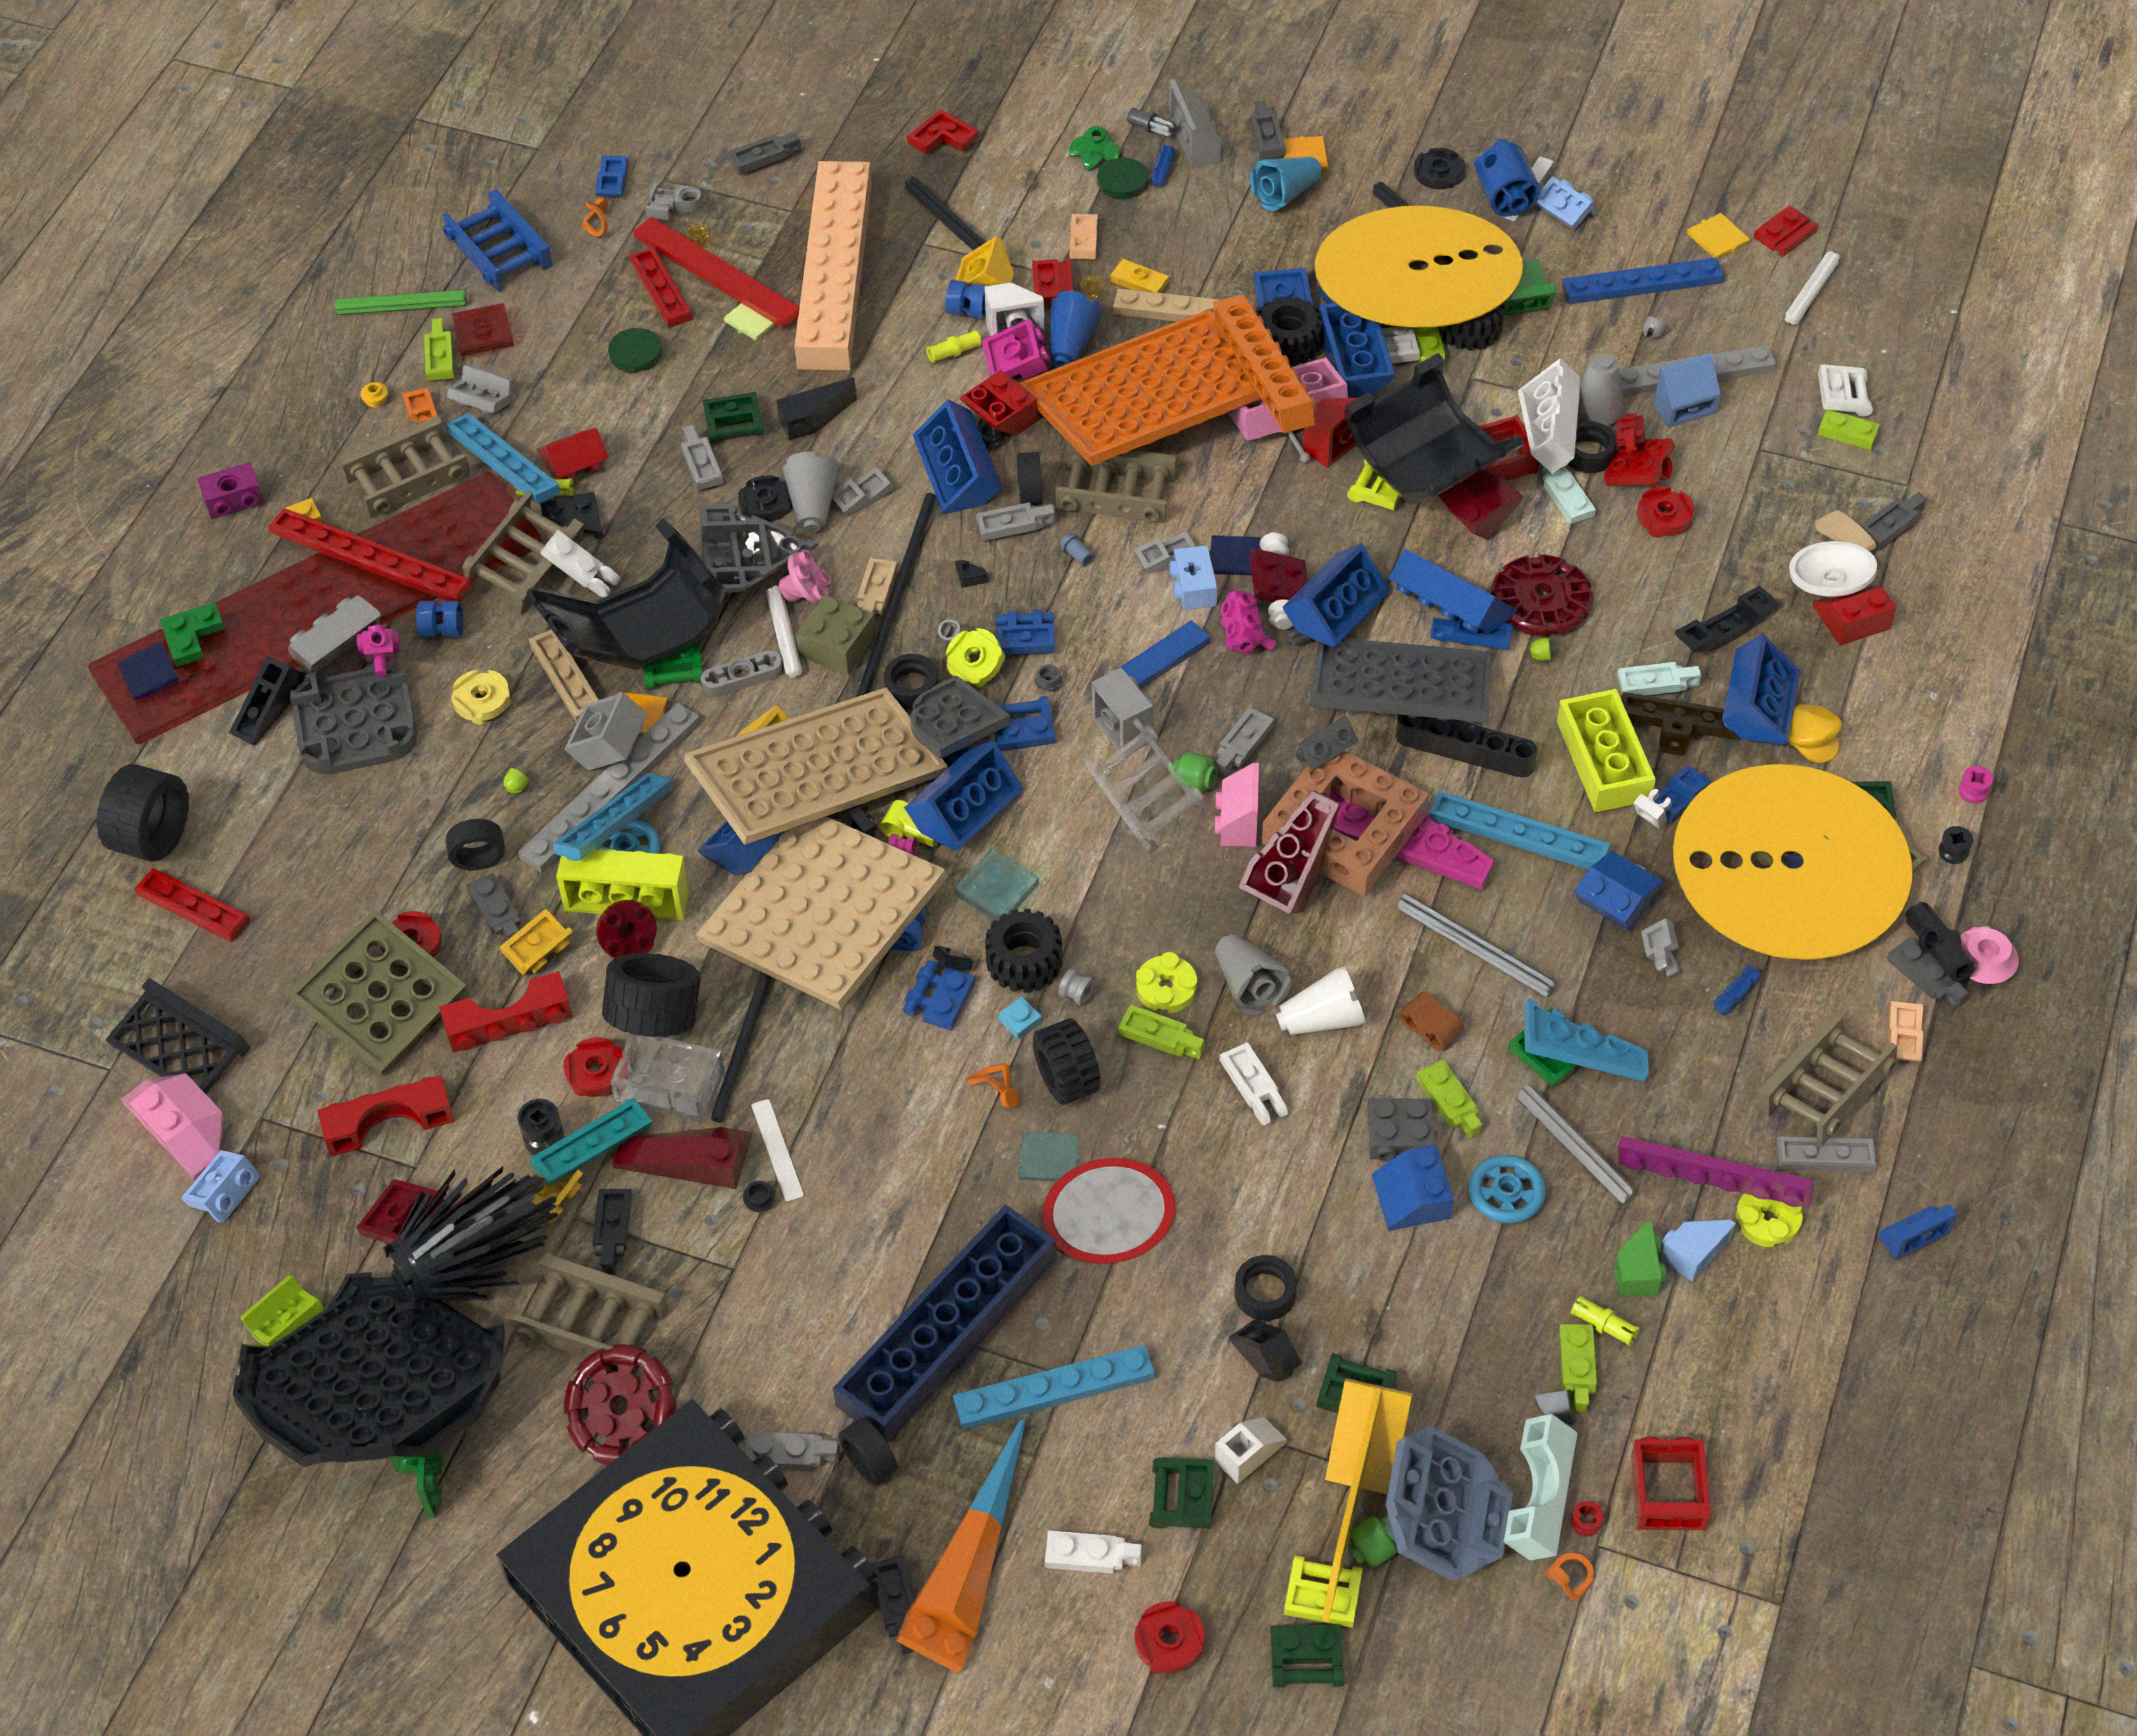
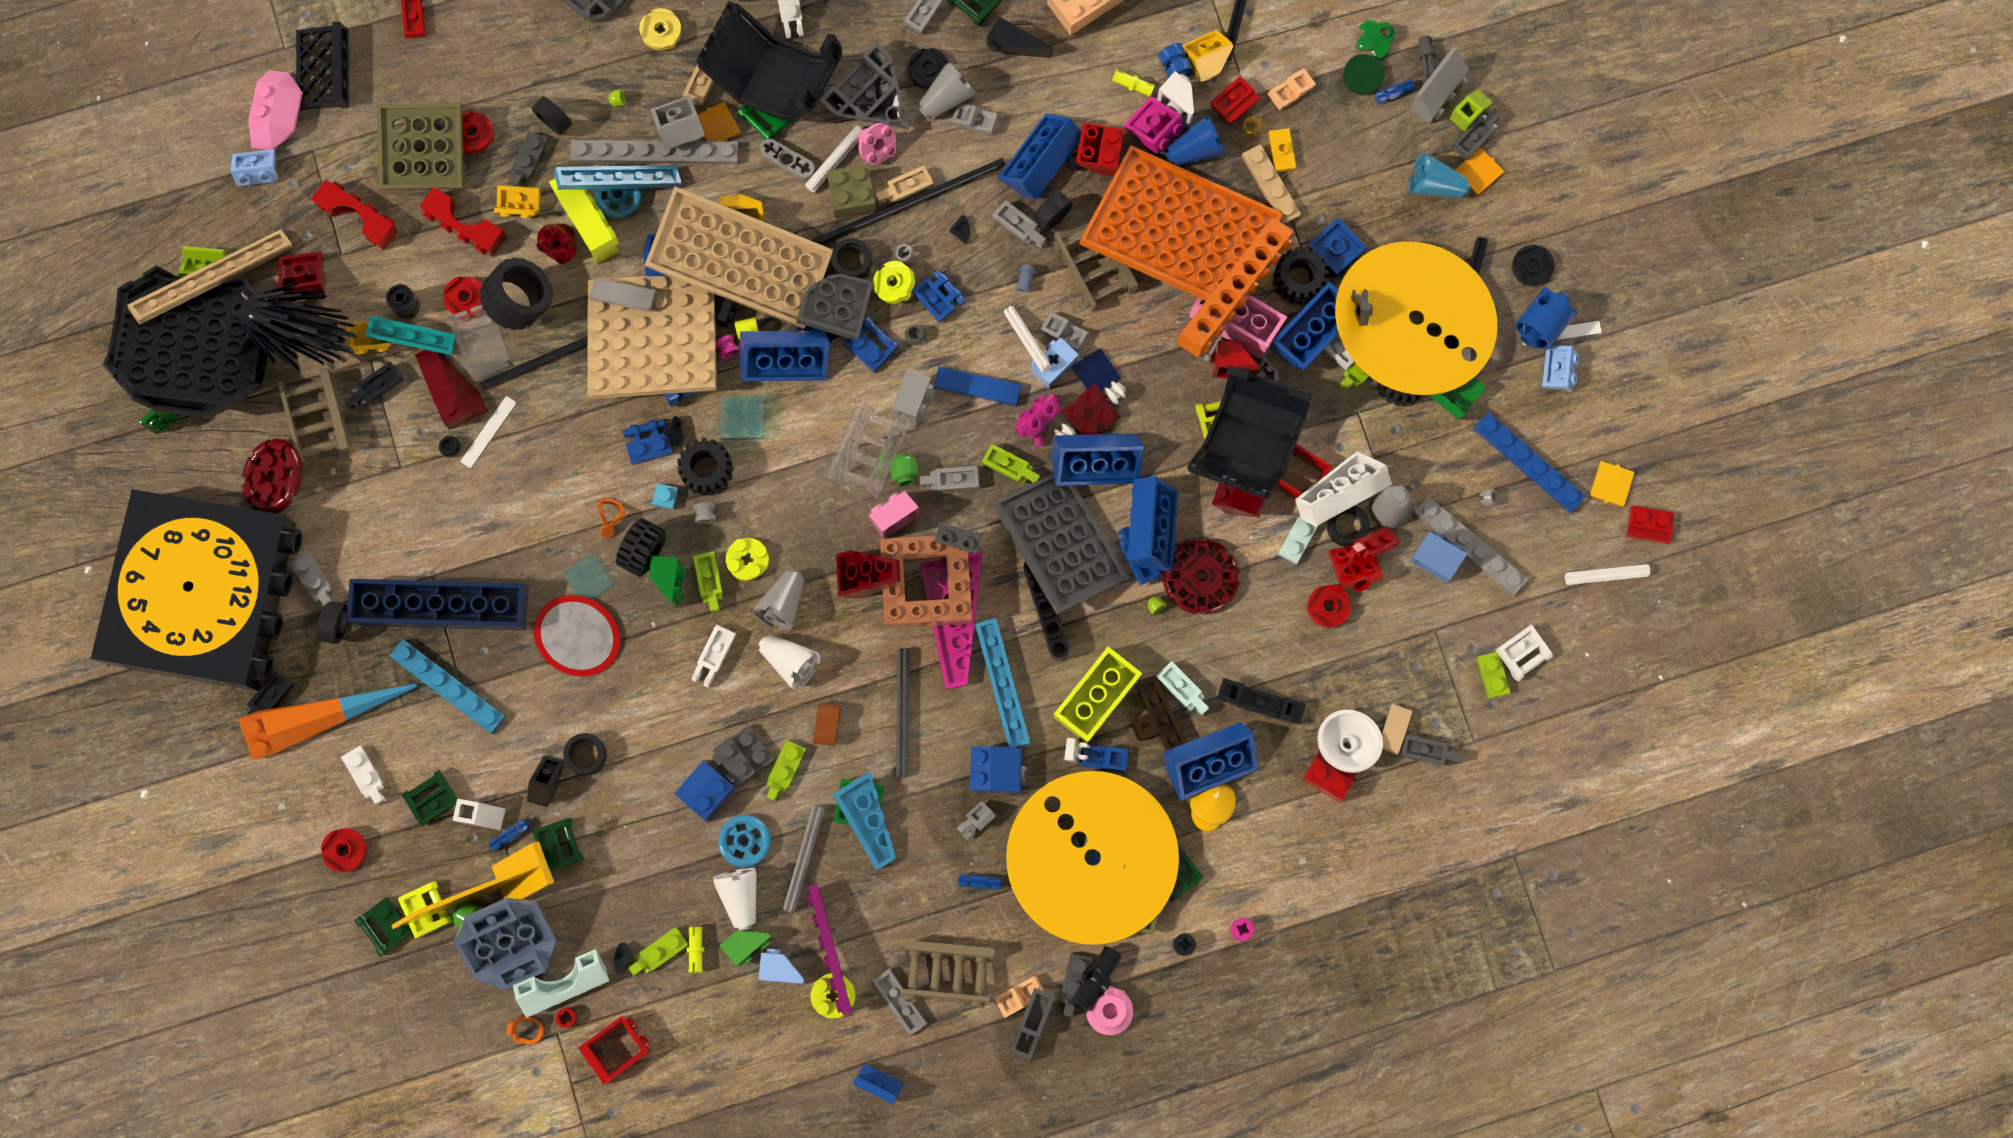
camera: 50 degrees right, 25 degrees up
none -> tan tile [127,229,293,325]
none -> blue axle [489,819,530,852]
none -> light grey tile [589,278,657,312]
none -> green slope [649,556,686,608]
none -> white cone [713,868,757,931]
none -> lime hinge [981,444,1040,484]
none -> white axle [1004,306,1051,372]
none -> dark grey slope [1009,988,1055,1062]
none -> plate [1351,289,1373,326]
none -> lime slope [1450,89,1493,132]

